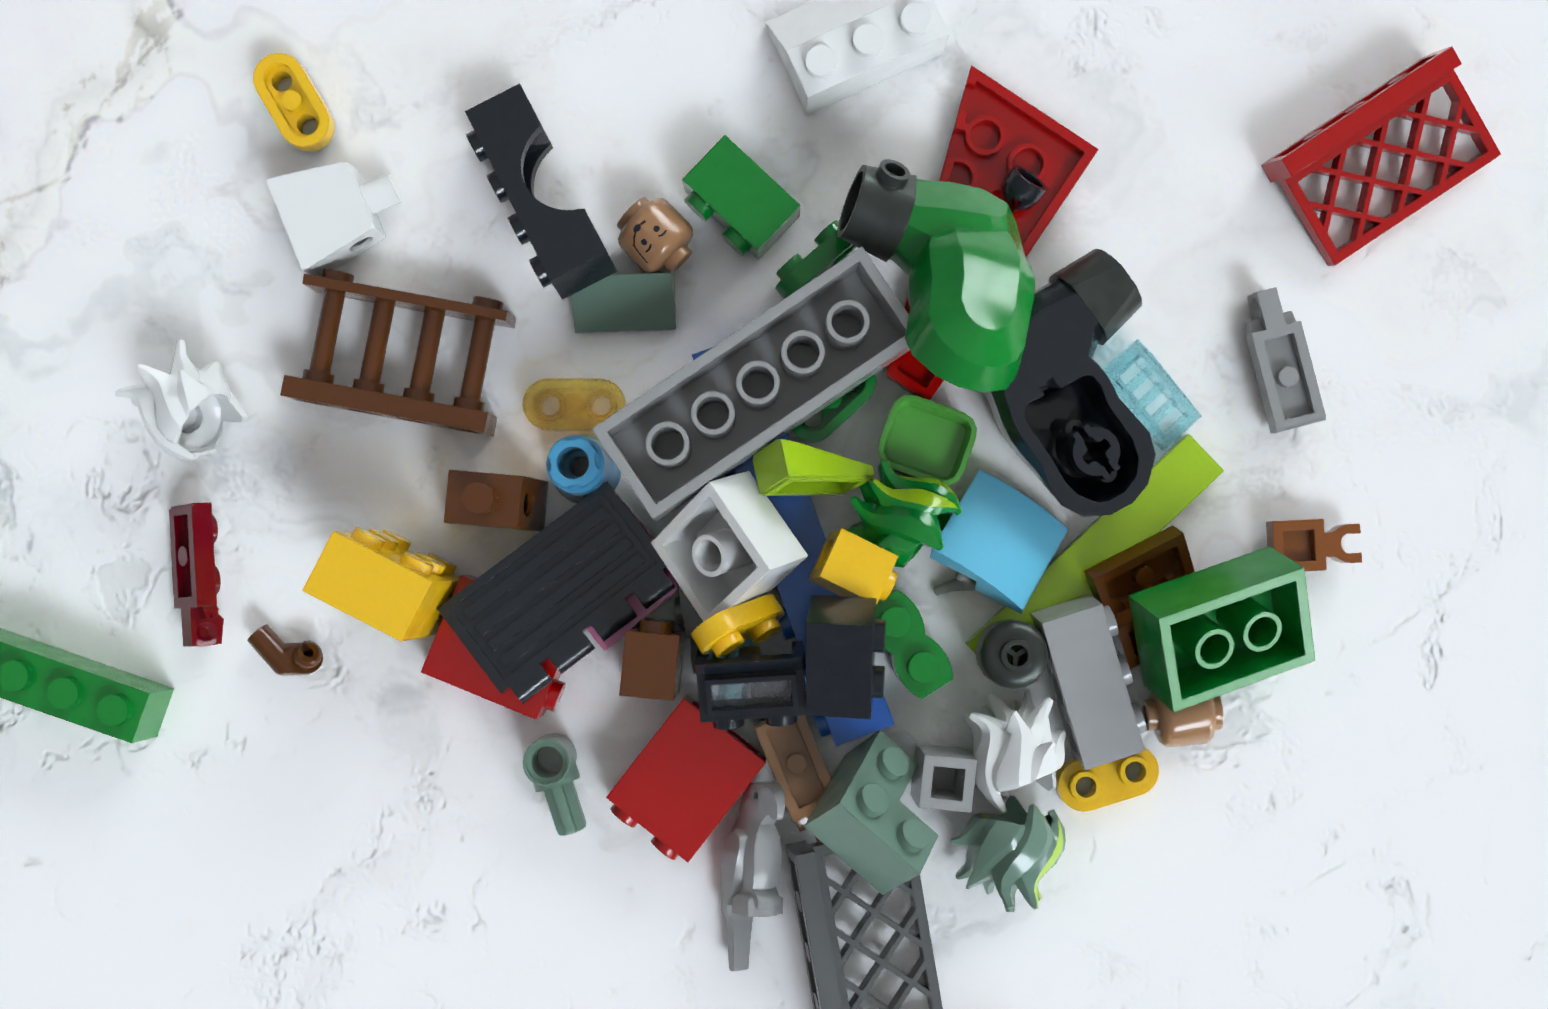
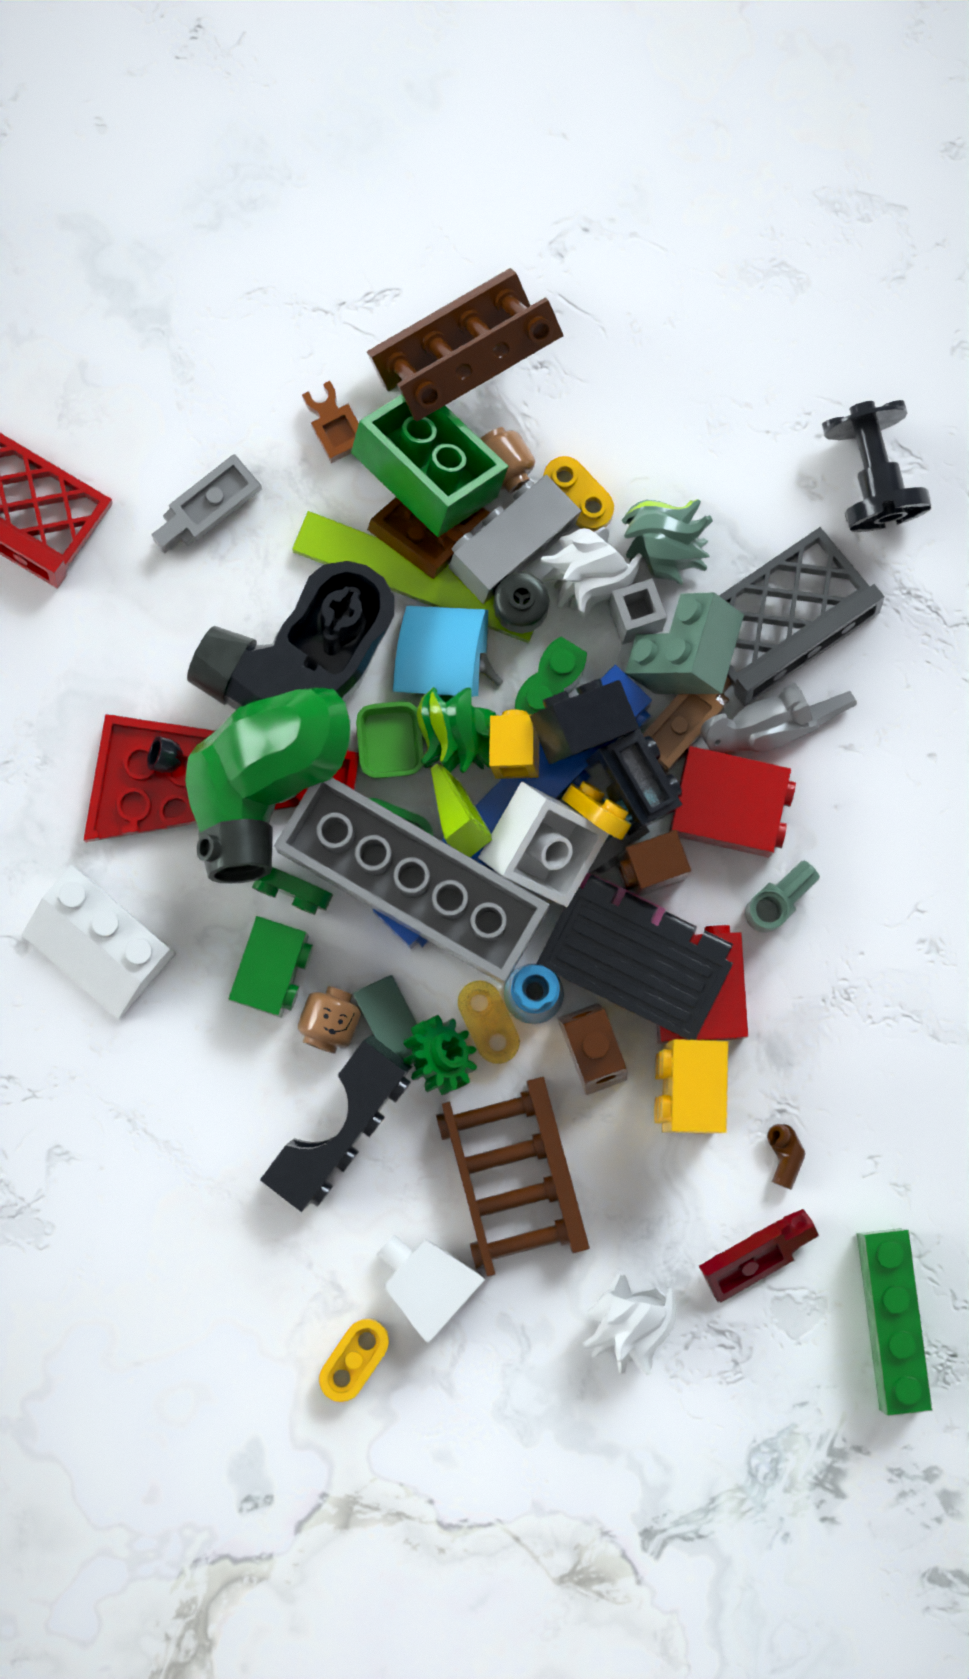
camera: 120 degrees left, 5 degrees down
clear light blue slope [1103,339,1202,451] -> none
none -> reddish brown fence [366,268,564,422]
none -> green gear [403,1015,477,1095]

